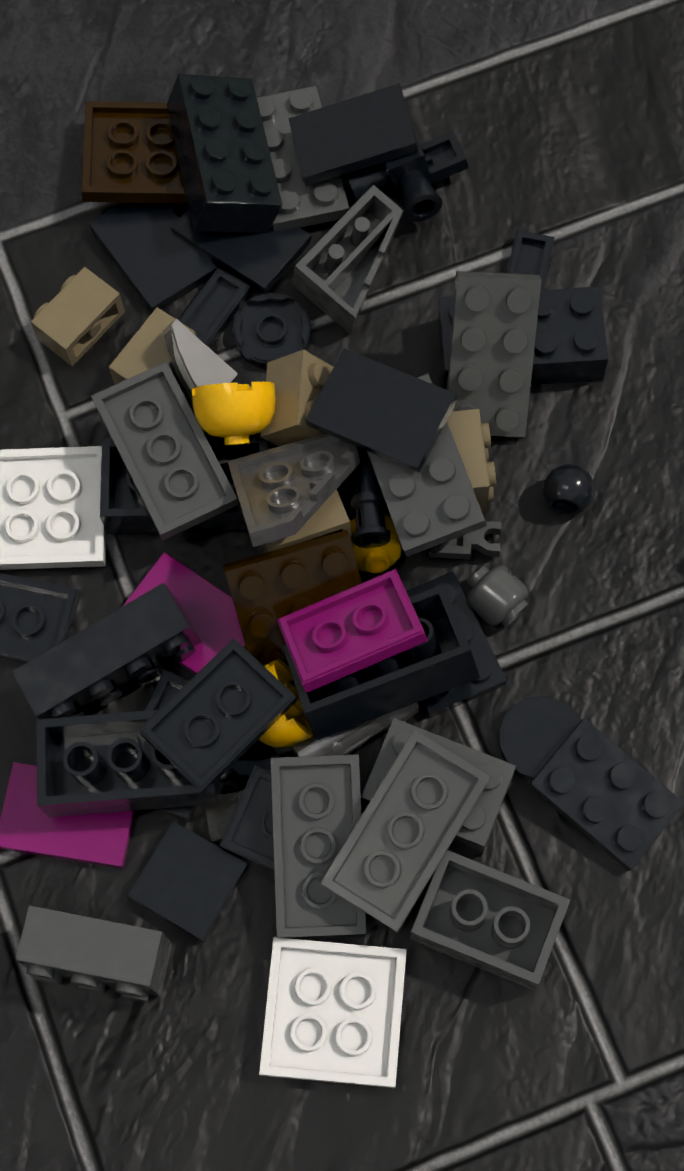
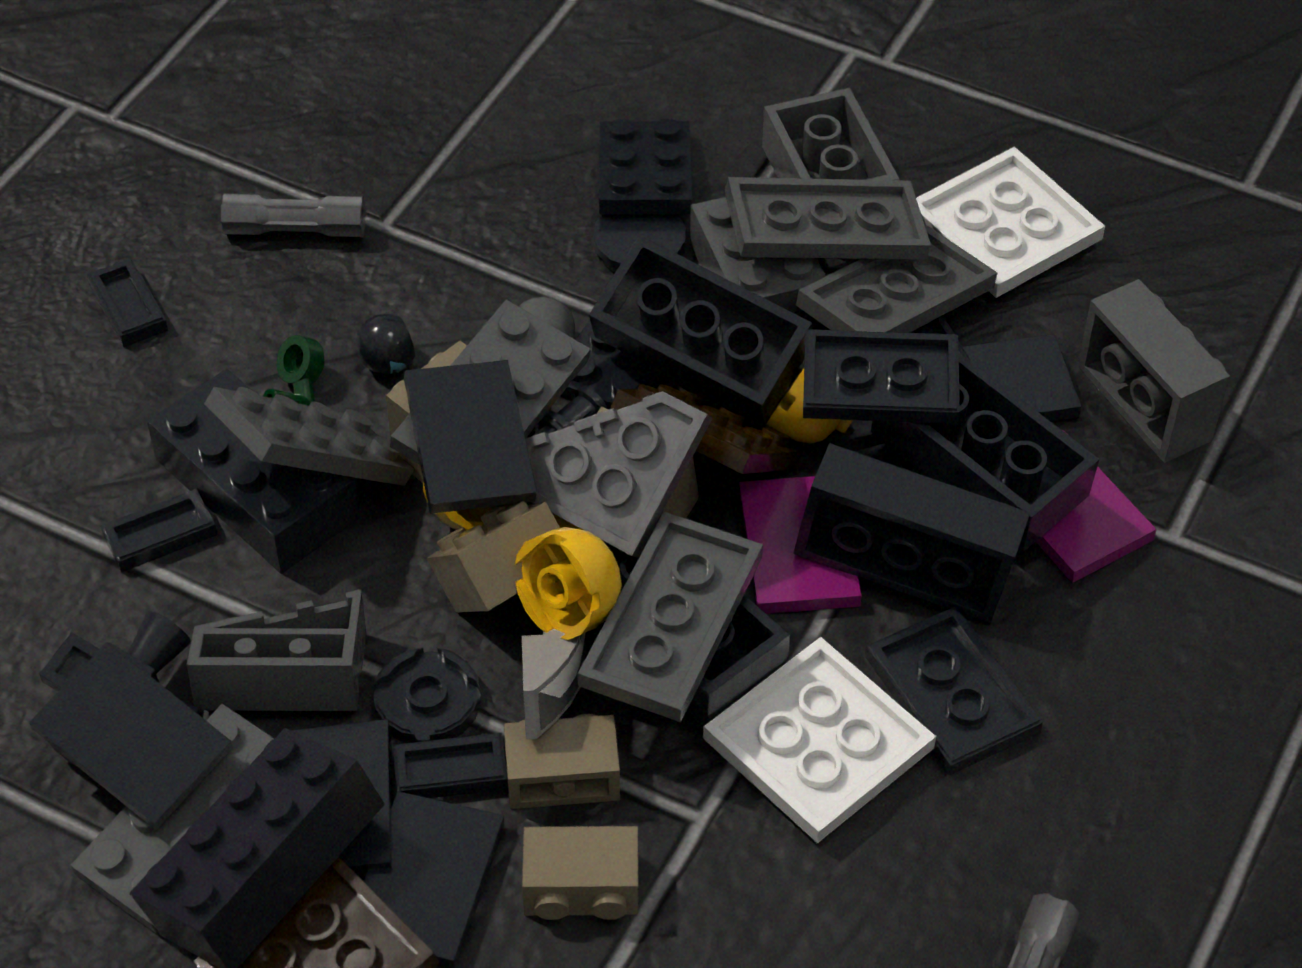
camera: 135 degrees left, 20 degrees down
magenta tile [277,569,428,693] -> none
none -> dark green plate [263,335,325,406]

